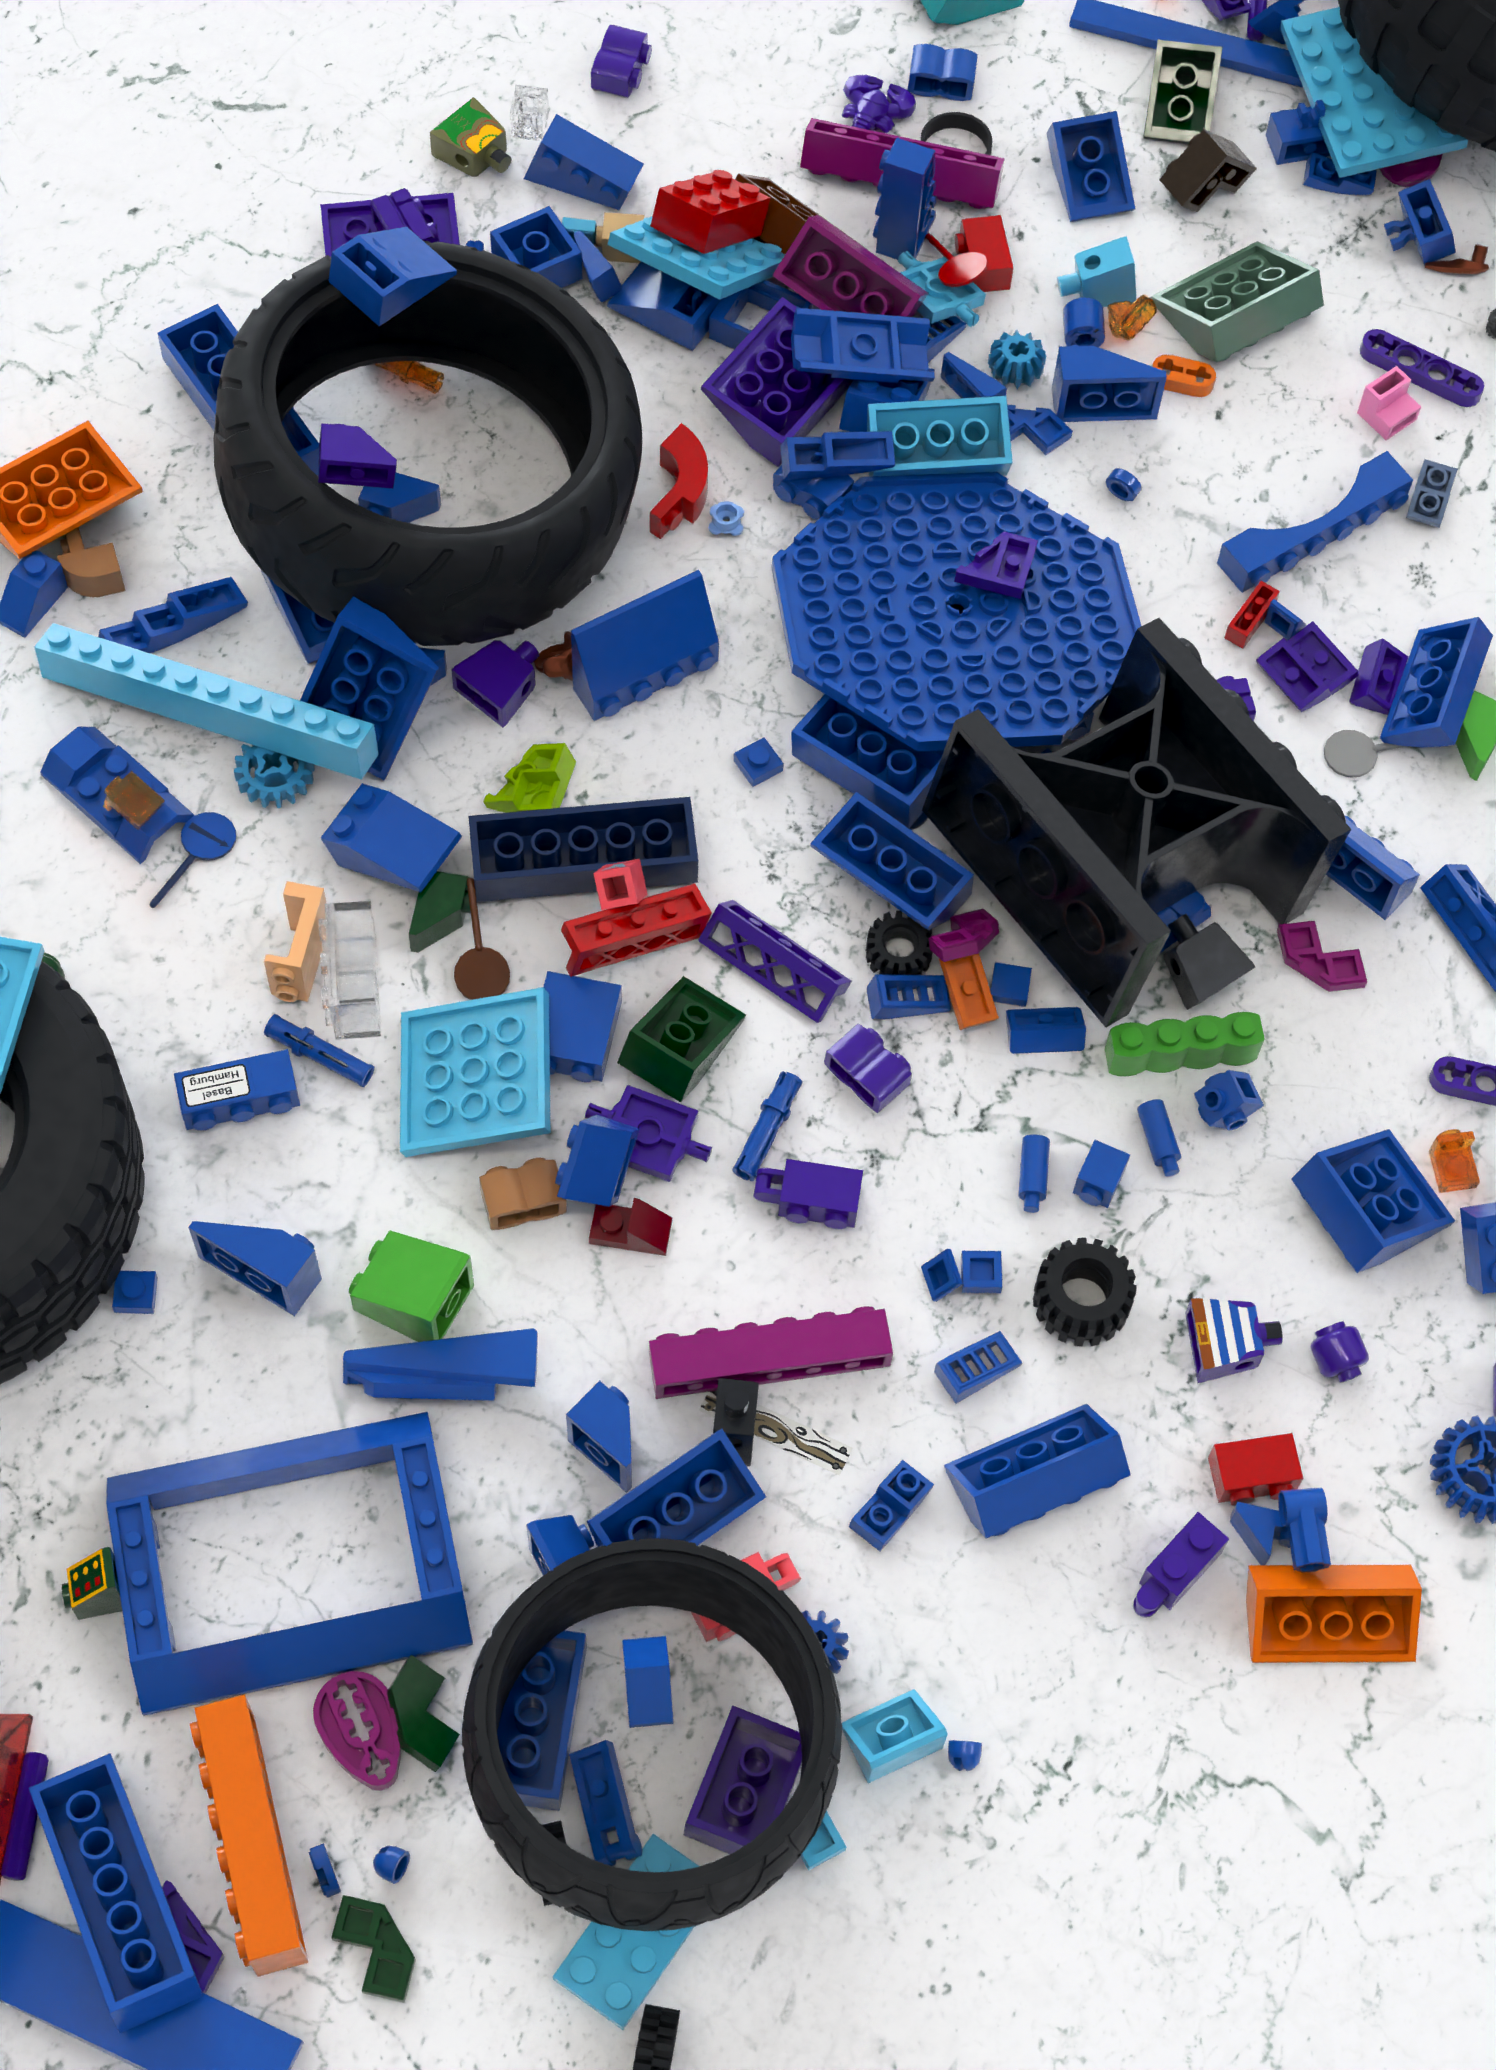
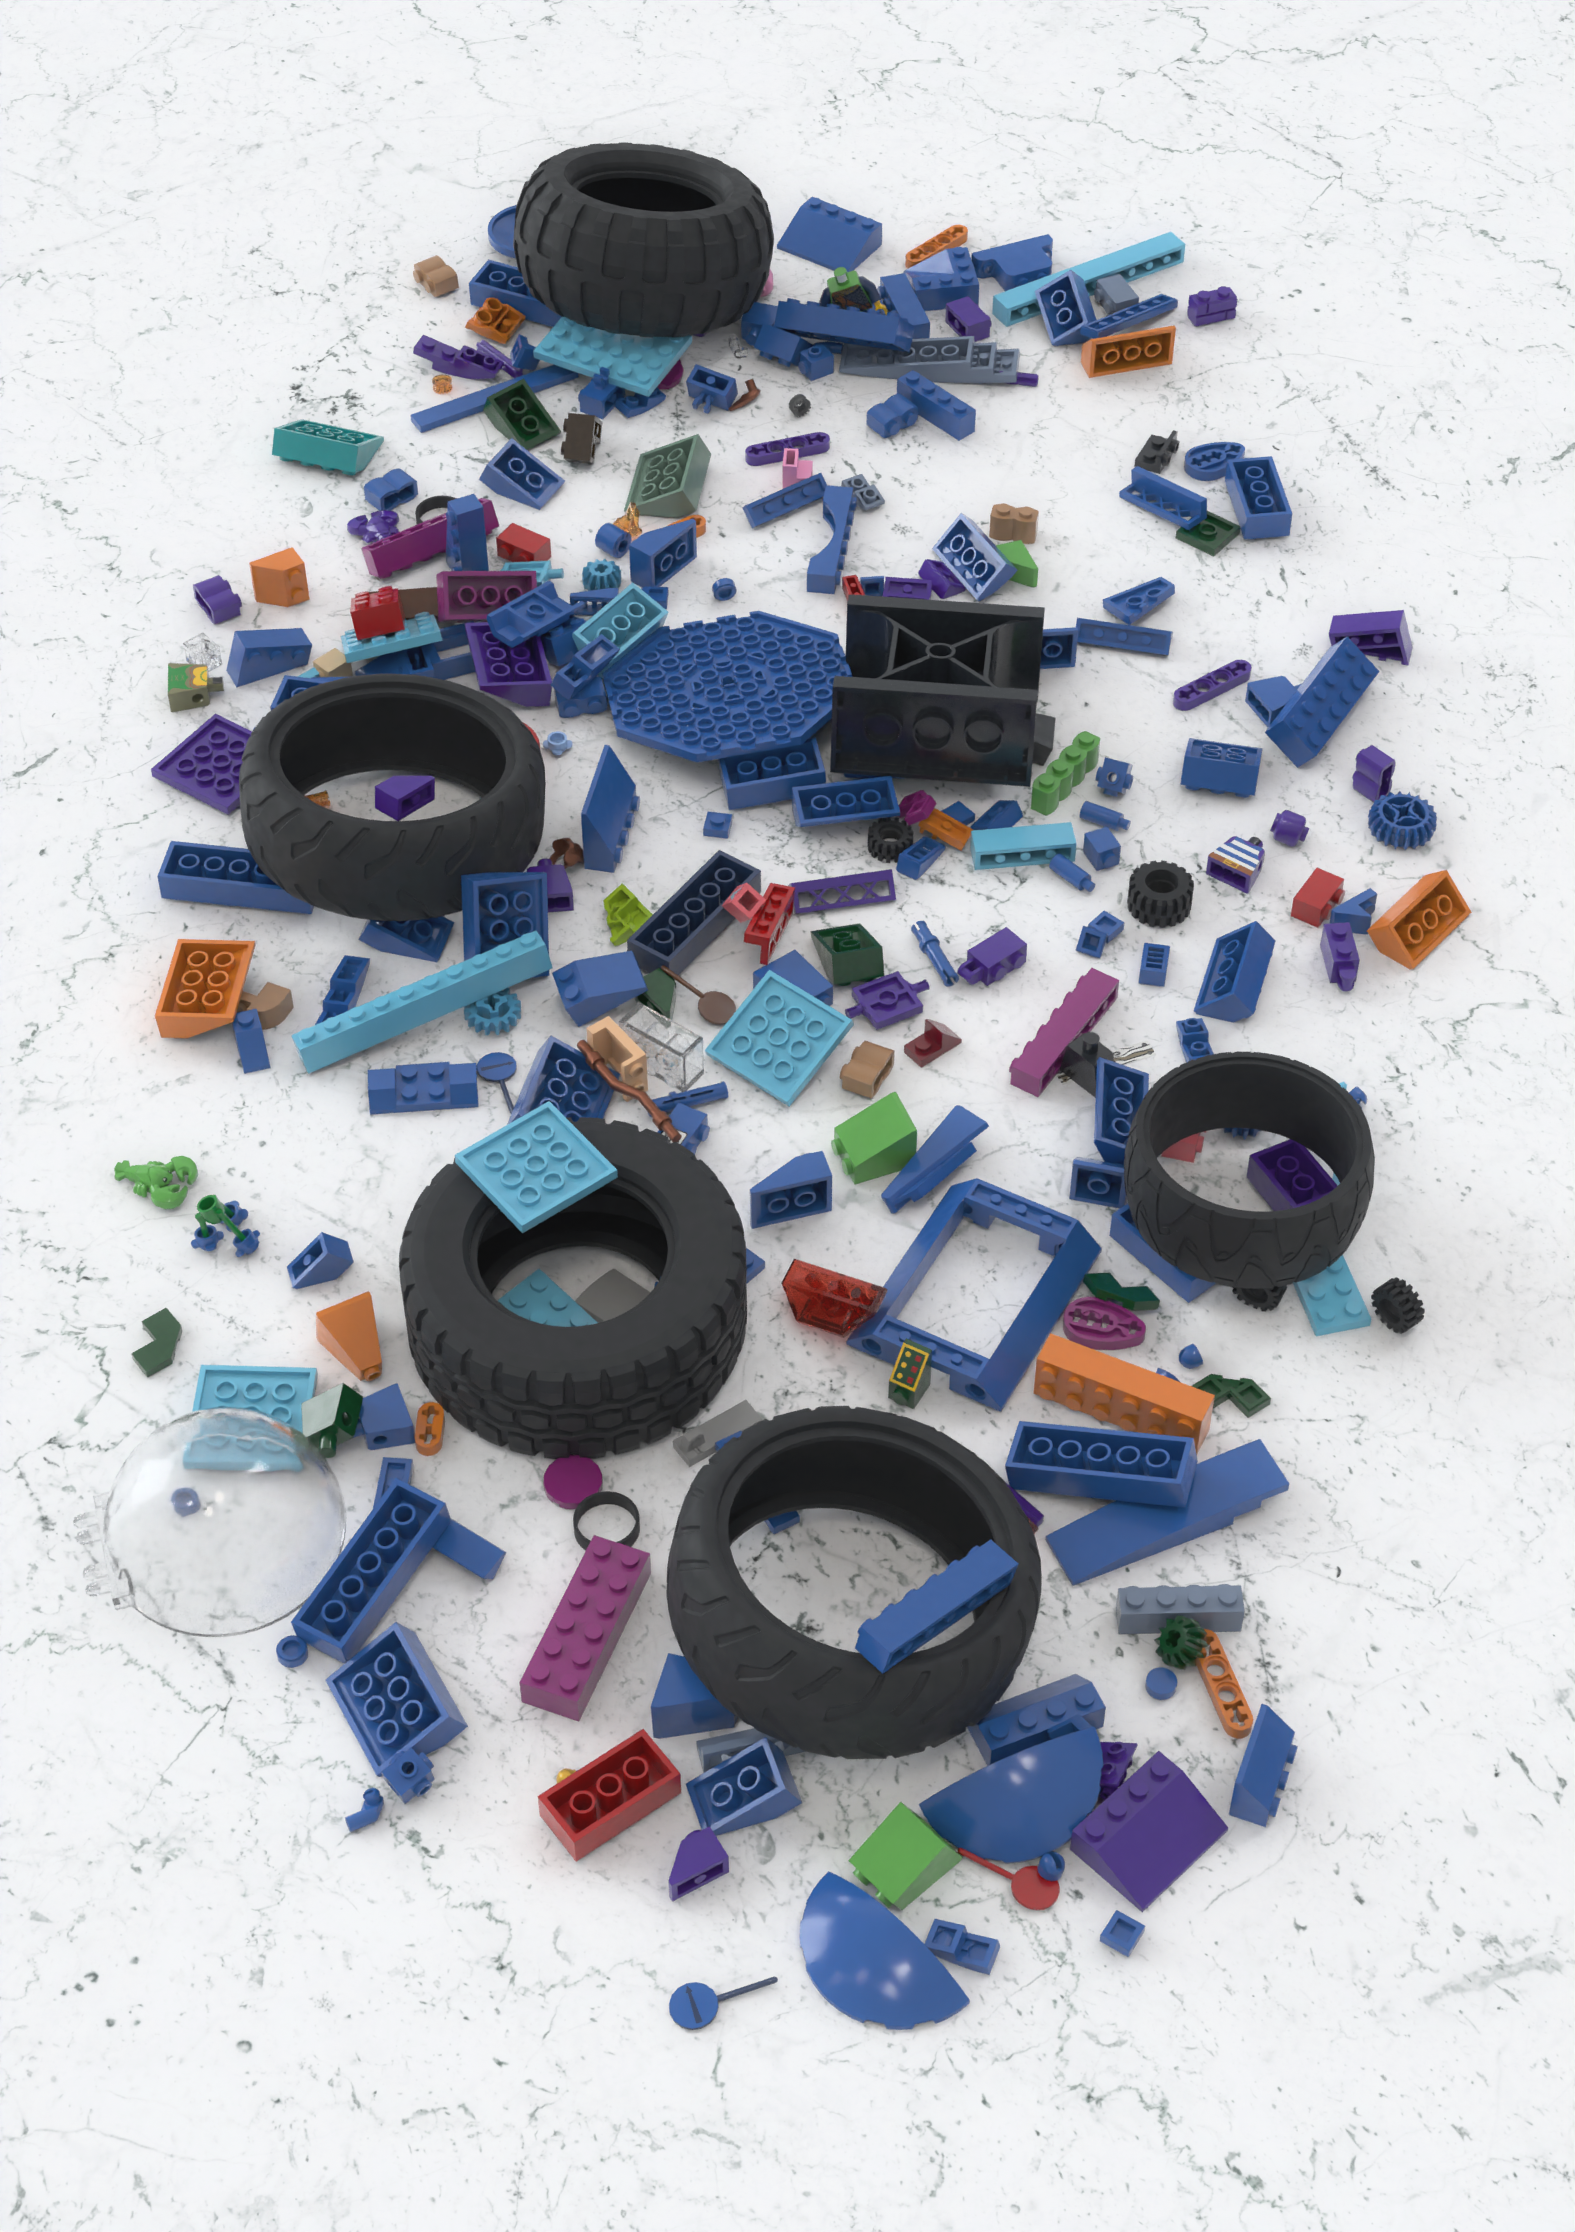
camera: 45 degrees left, 15 degrees down
clear orange bracket [103,771,165,830] -> none
blue slope [329,227,457,326] -> none
dark purple brick [370,188,439,243] -> none
blue slope [555,1114,640,1207] -> none
blue slope [566,1380,632,1493] -> none
blue slope [622,1636,673,1728] -> none
dark purple brick [824,1024,912,1113] -> none
red piece [926,233,988,287] -> none
dark purple wing [954,532,1038,599] -> none
medium azure torso [1057,236,1137,307] -> none
magenta tile [1277,921,1367,992] -> none
blue piece [1278,1487,1331,1572] -> none
clear orange bracket [1428,1129,1480,1193] -> none
none -> orange slope [249,547,310,607]
none -> blue slope [507,1035,621,1125]
none -> copper bar [577,1040,682,1142]
none -> blue plate [742,473,827,529]
none -> clear red wedge [781,1259,888,1338]
none -> medium azure brick [970,822,1077,870]

